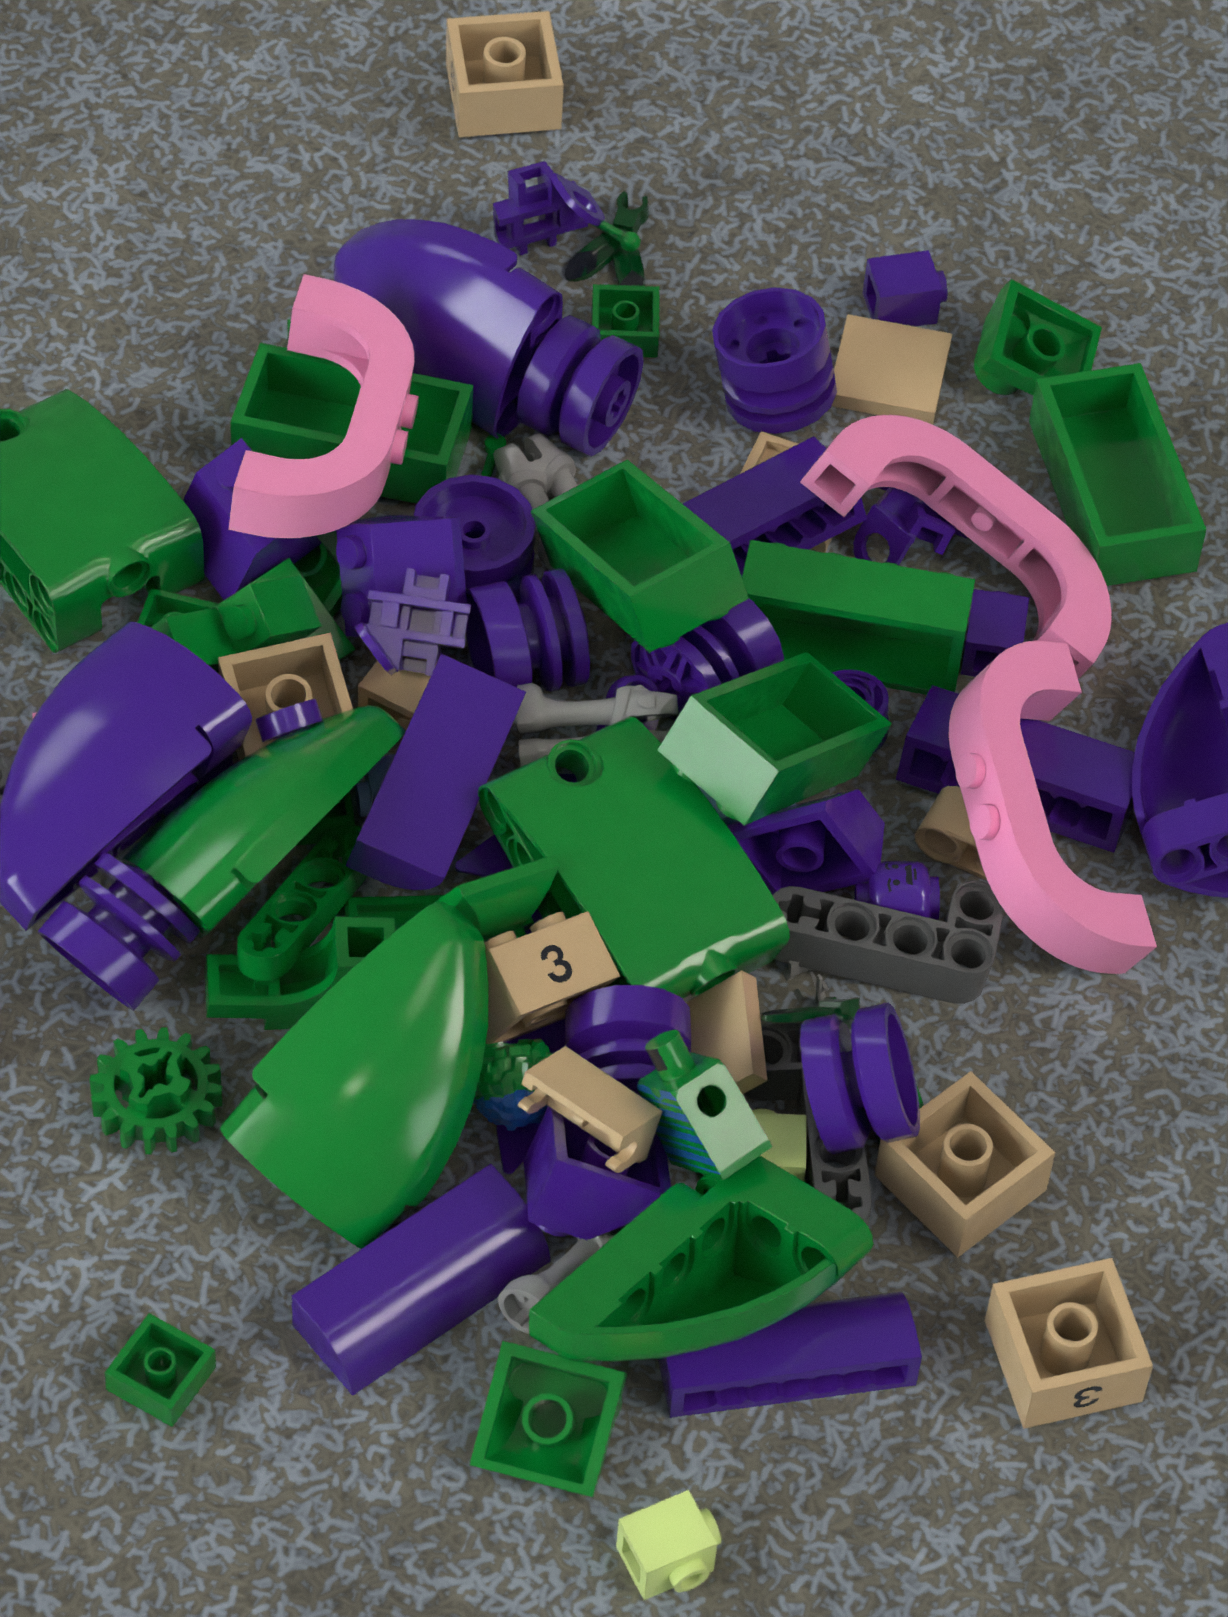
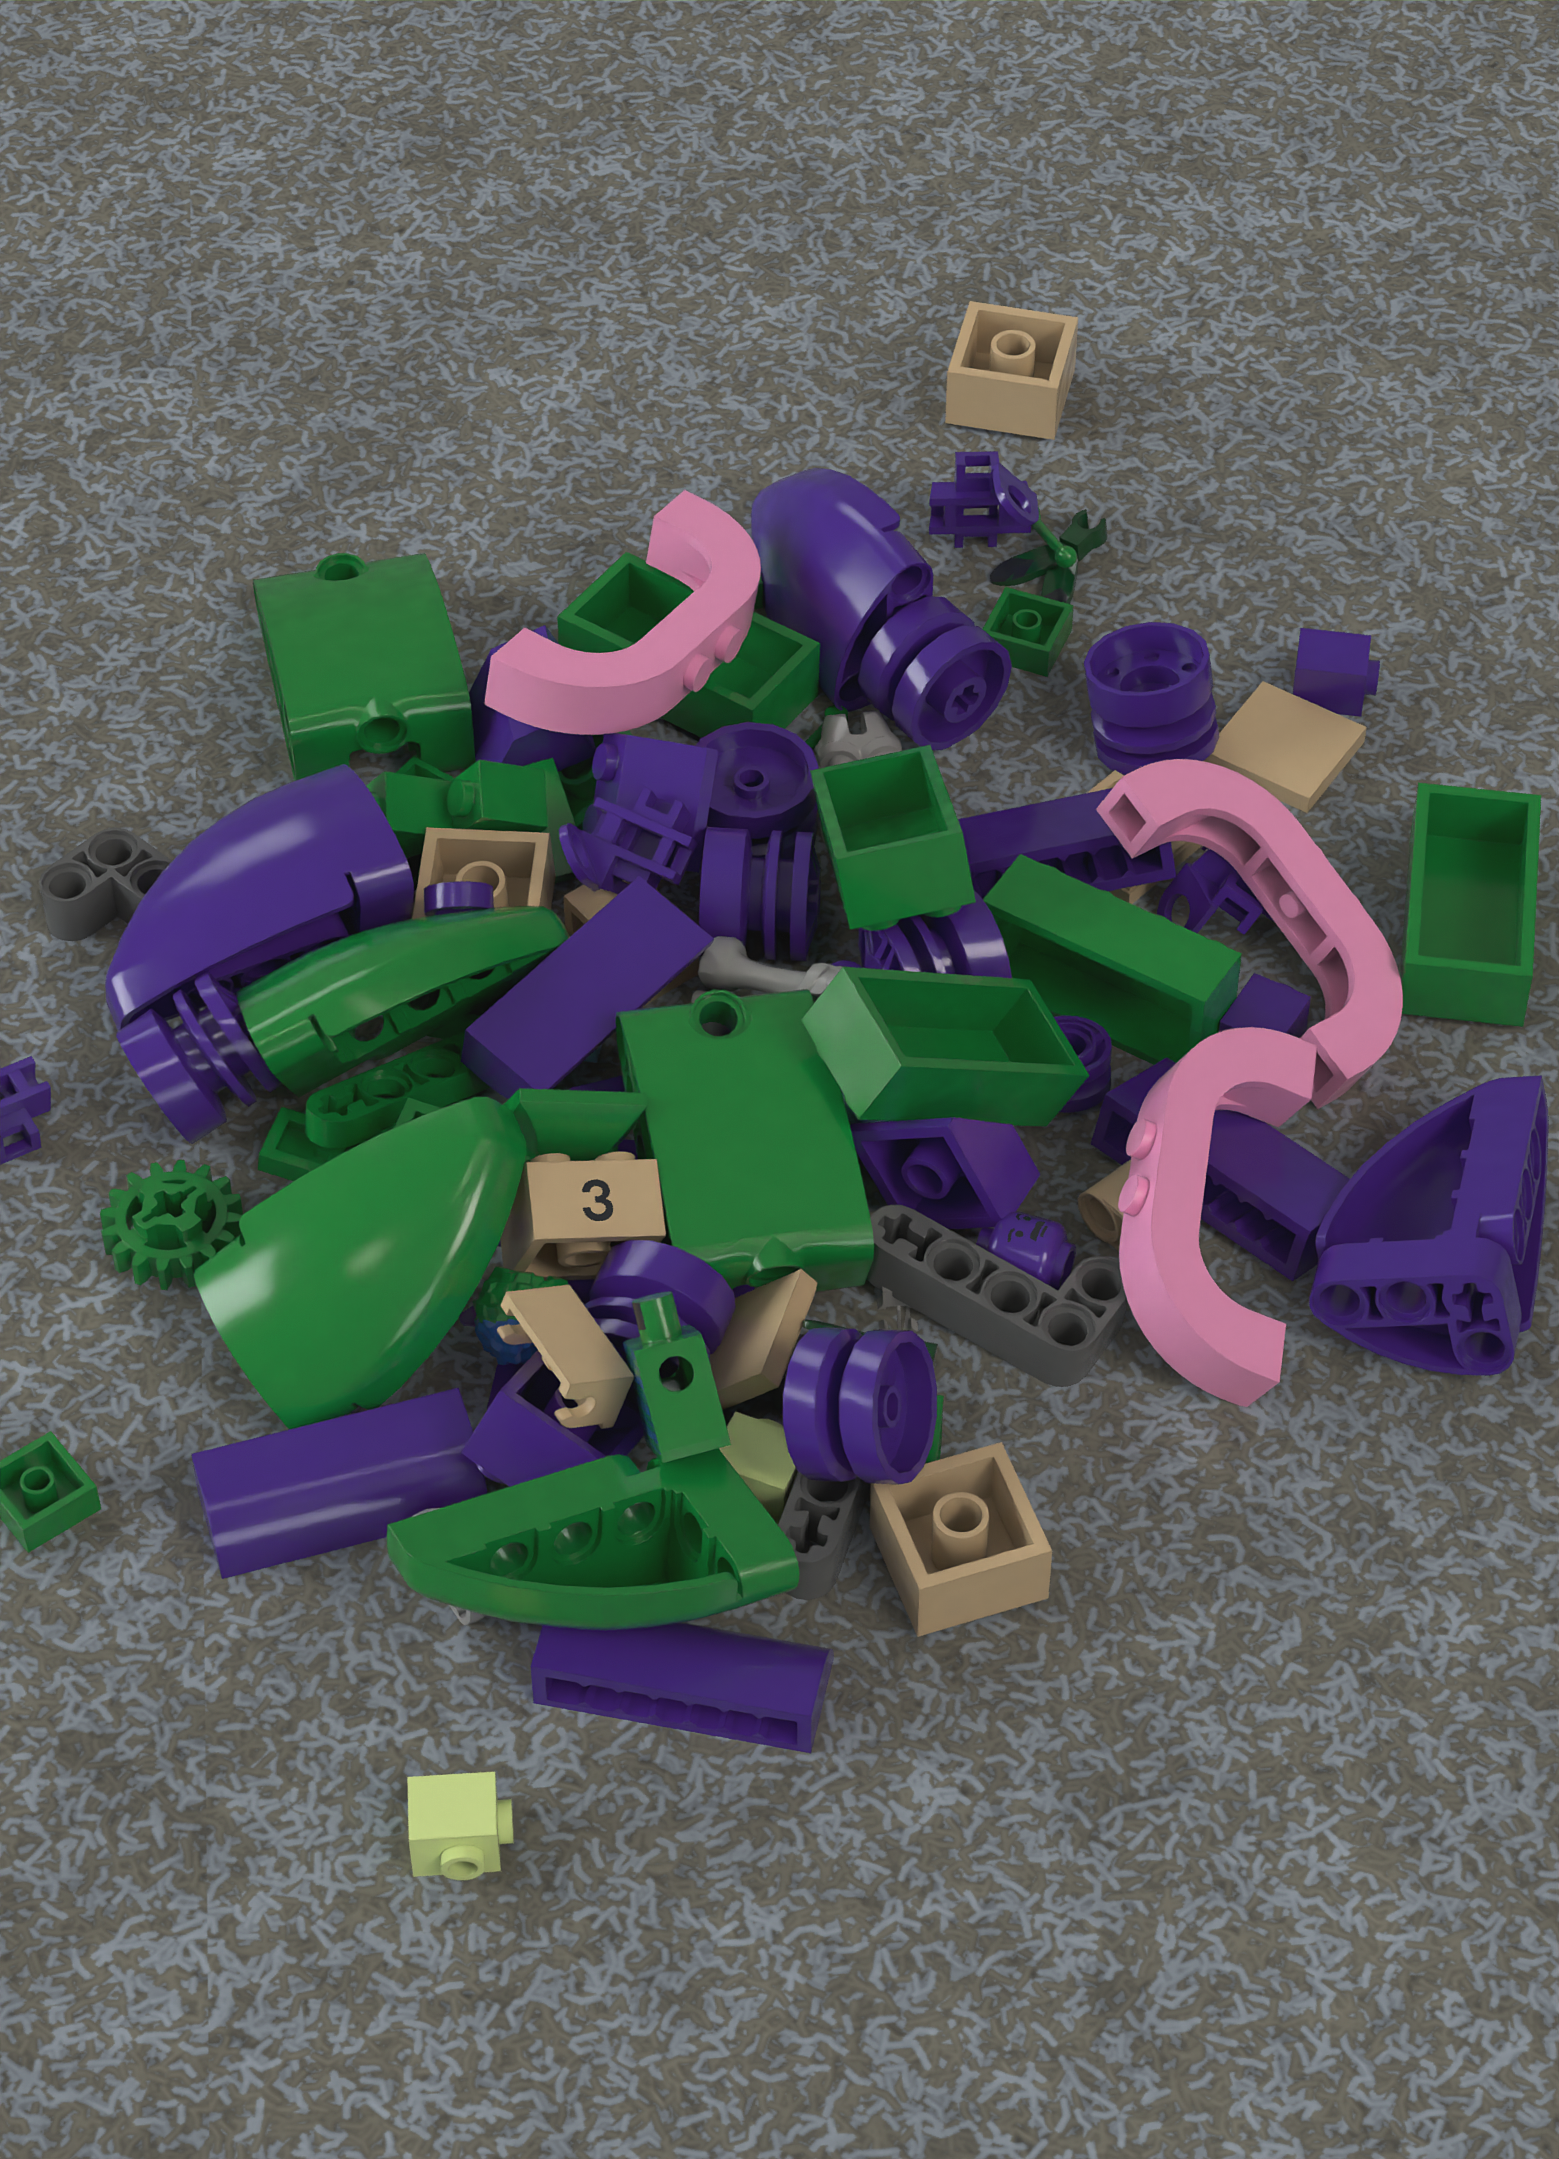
camera: 25 degrees right, 5 degrees down
green slope [469,1340,627,1498] -> none
green slope [974,279,1102,395] -> none
tan brick [985,1258,1153,1429] -> none

